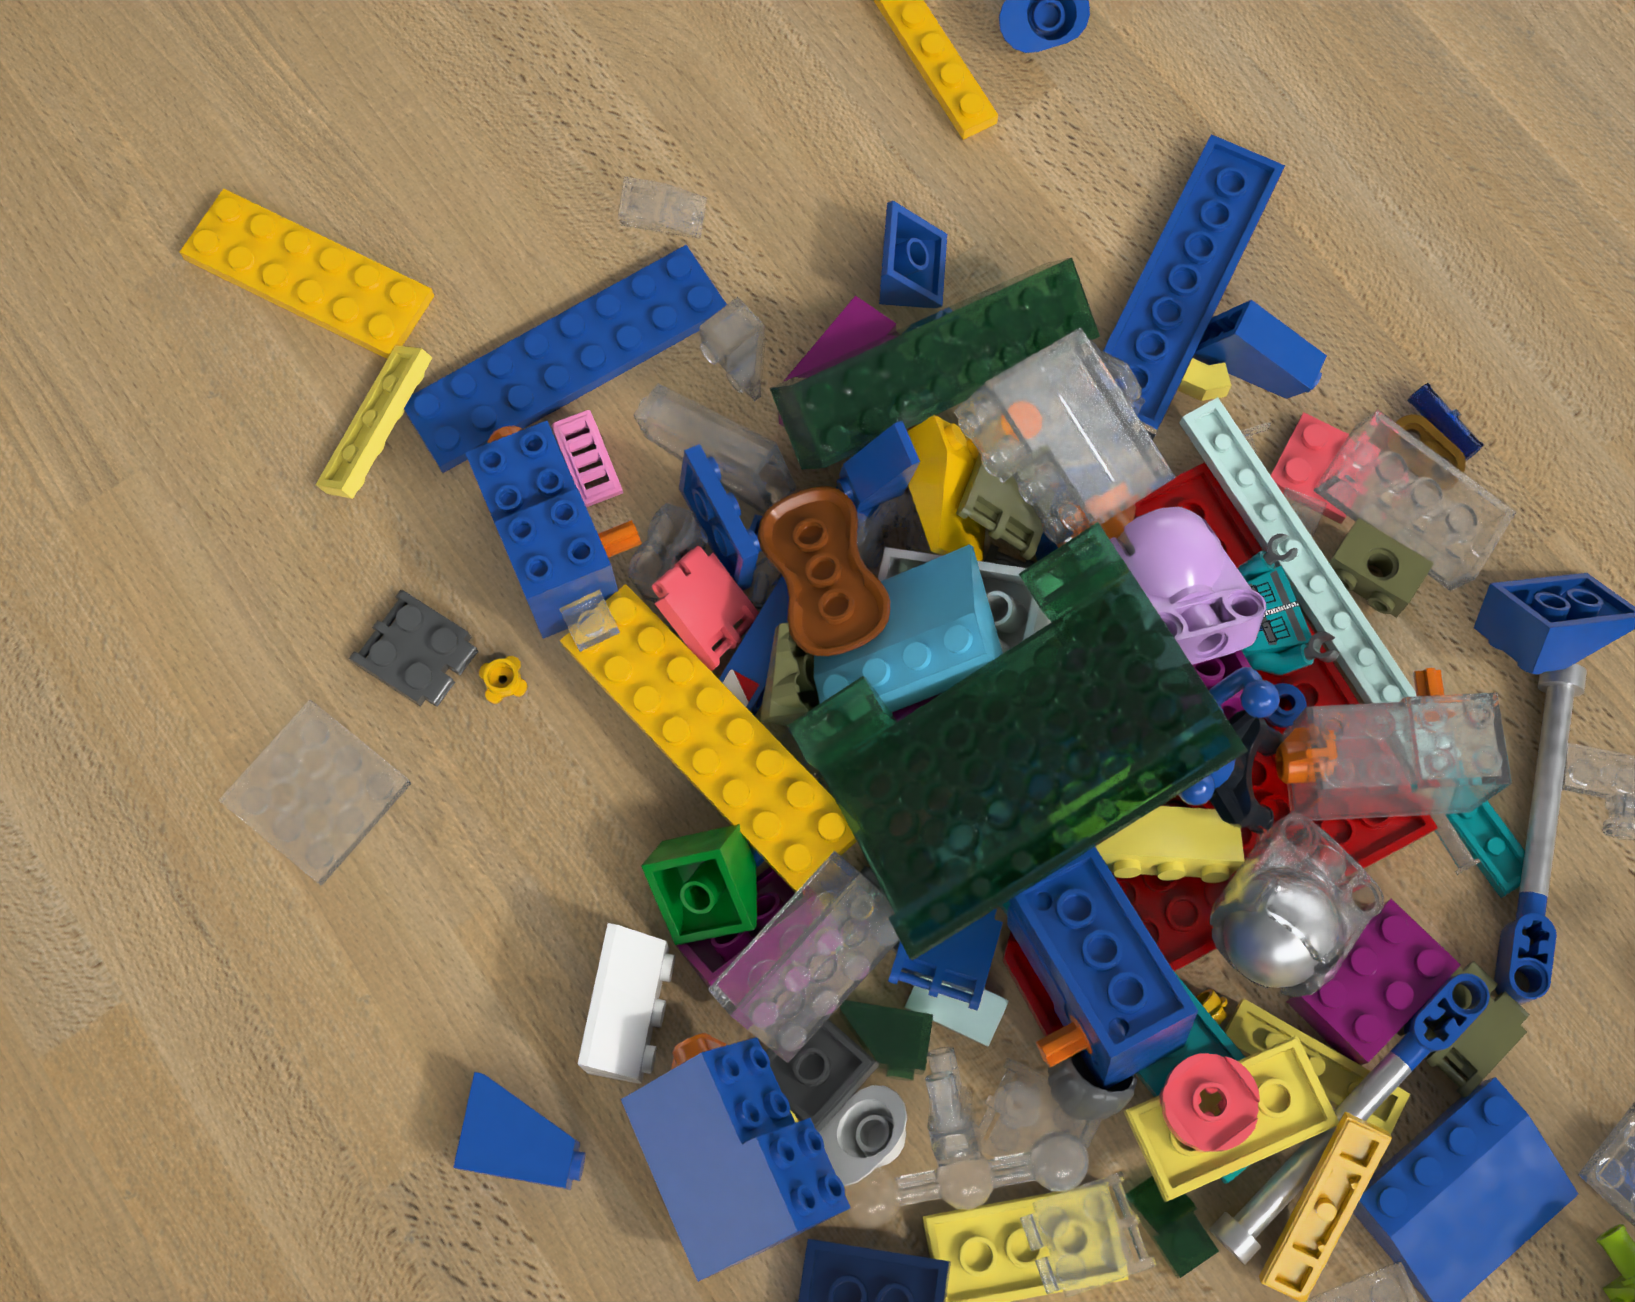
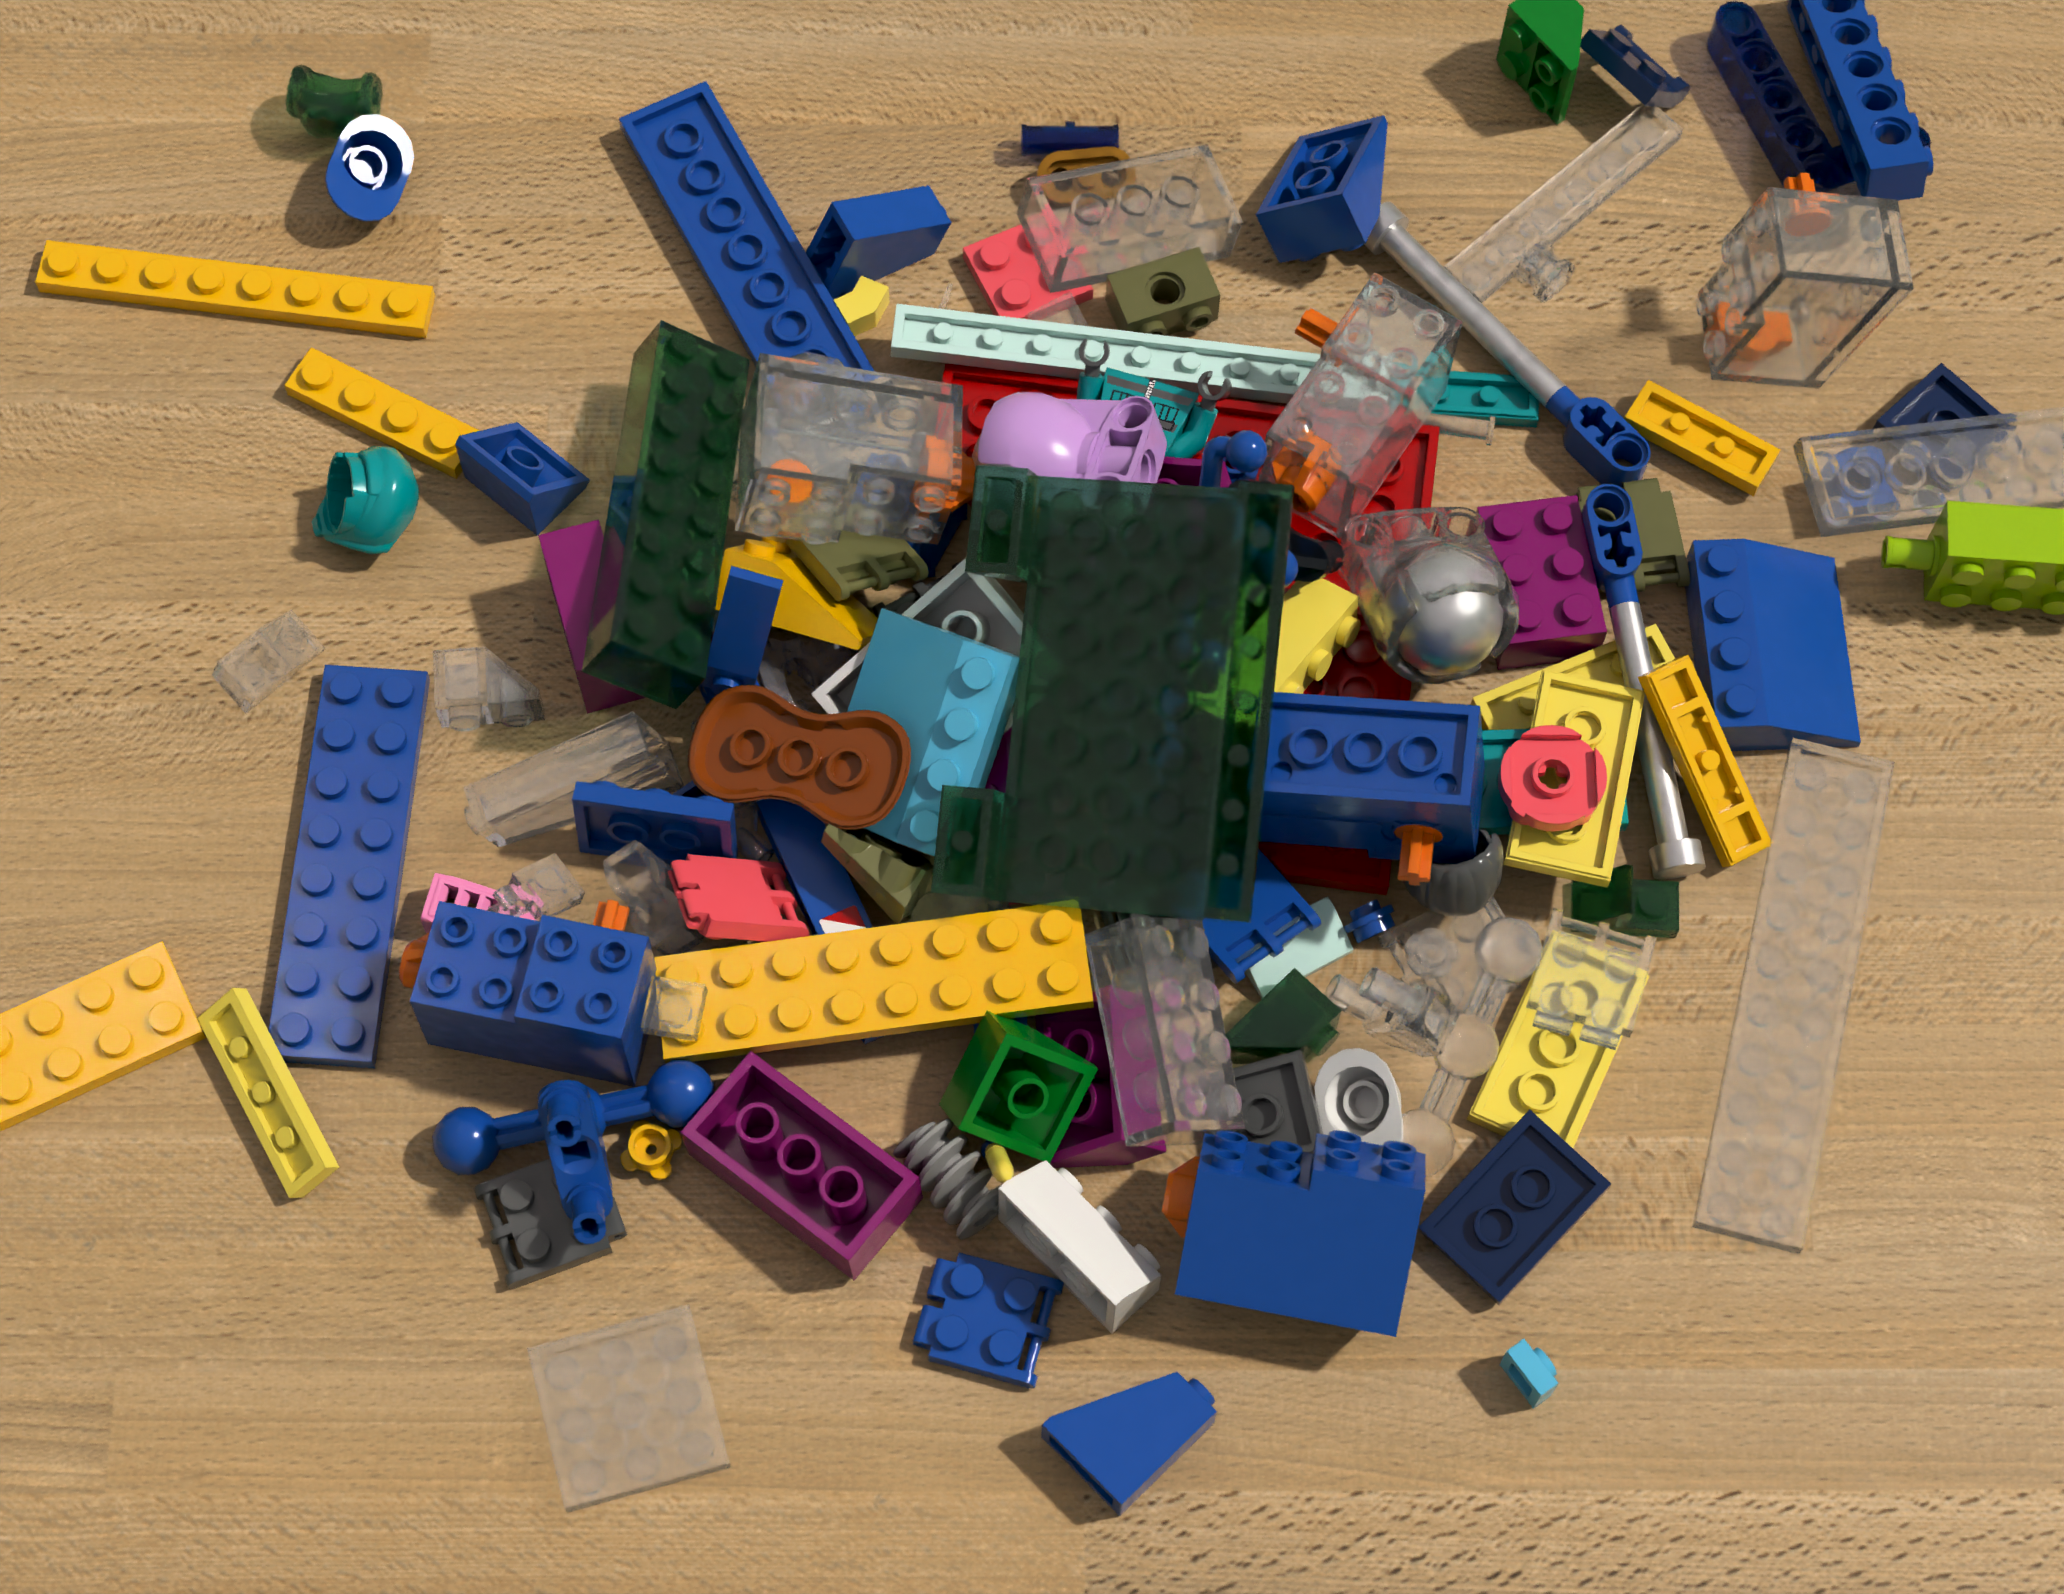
camera: 55 degrees left, 5 degrees down
none -> yellow plate [284,347,480,479]
none -> teal helmet [312,446,419,555]
none -> blue connector [432,1060,714,1244]
none -> clear plate [487,853,585,921]
none -> magenta brick [680,1051,923,1281]
none -> light grey piece [893,1118,1001,1240]
none -> blue plate [913,1252,1064,1389]
none -> light yellow piece [980,1140,1014,1183]
none -> blue plate [1344,899,1396,943]
none -> yellow plate [1624,380,1781,496]

